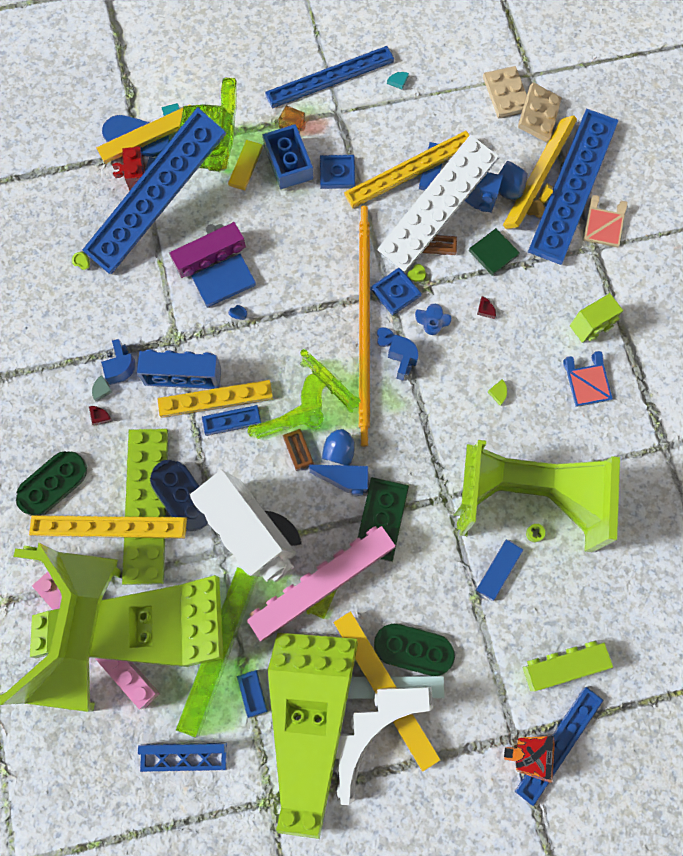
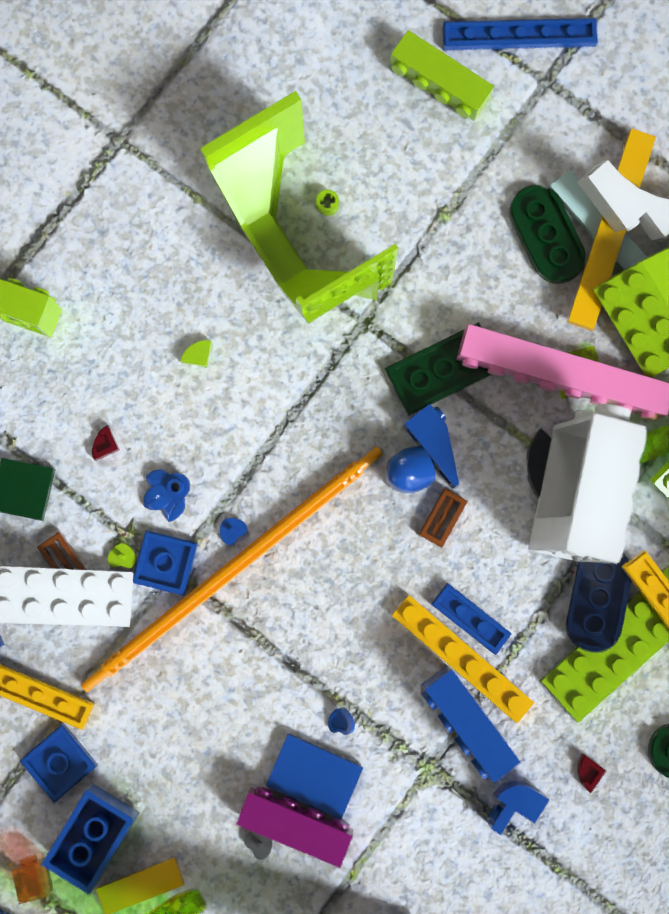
camera: 125 degrees left, 10 degrees up
sand green tile [92,375,112,401] -> none
clear neon green piece [247,349,361,439] -> none
blue brick [388,334,418,381] -> none
blue tile [476,539,523,601] -> none
torso [504,736,555,783] -> none
flag [563,351,613,407] -> none

